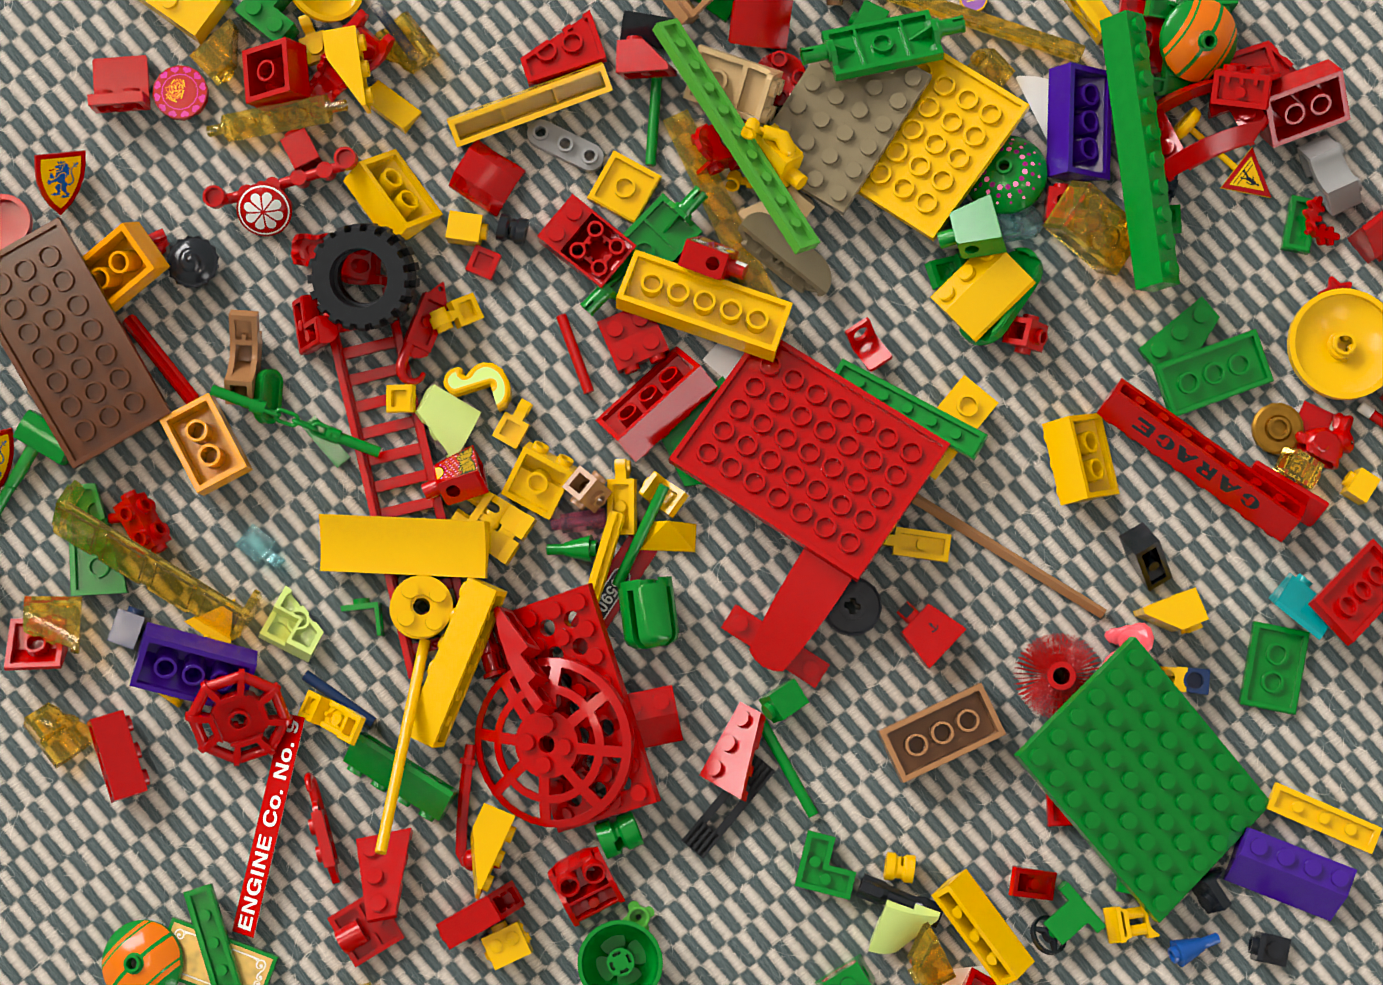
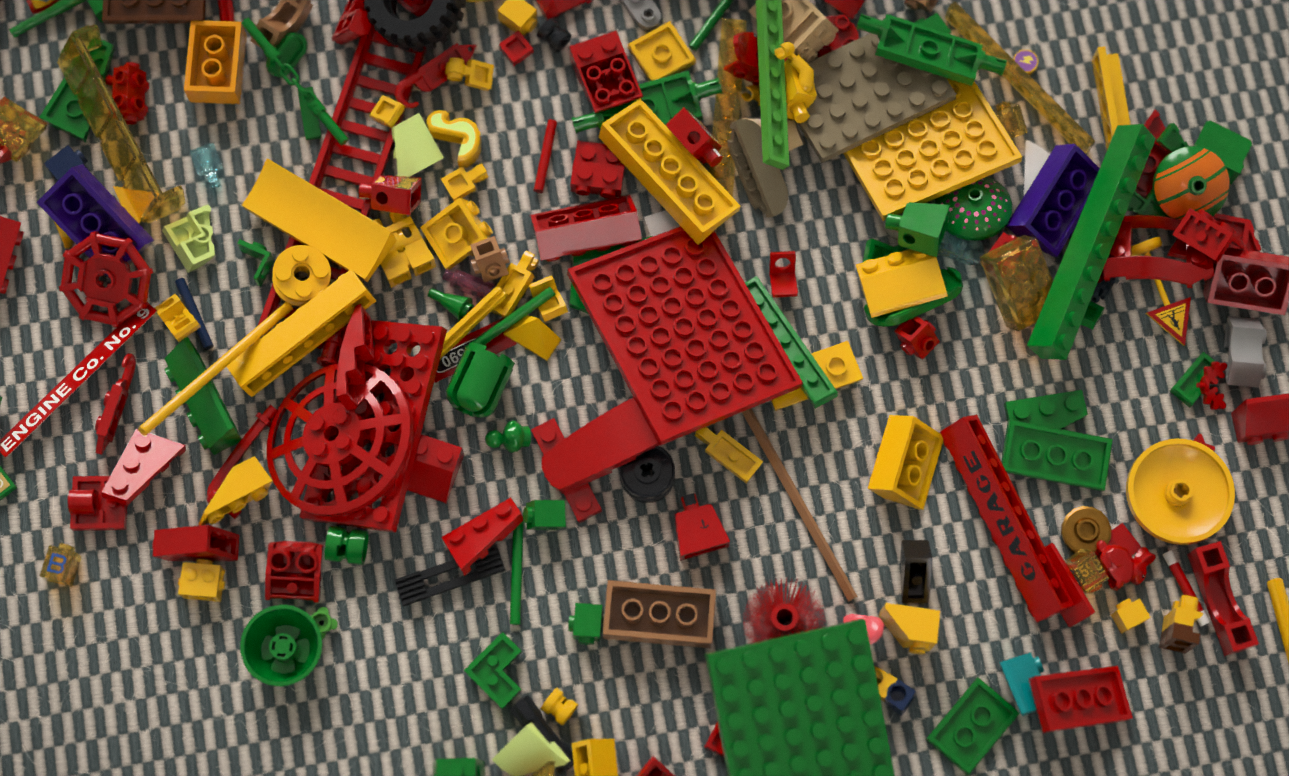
camera: 25 degrees right, 10 degrees down
none -> green animal [485,420,531,453]
none -> green brick [568,603,603,645]

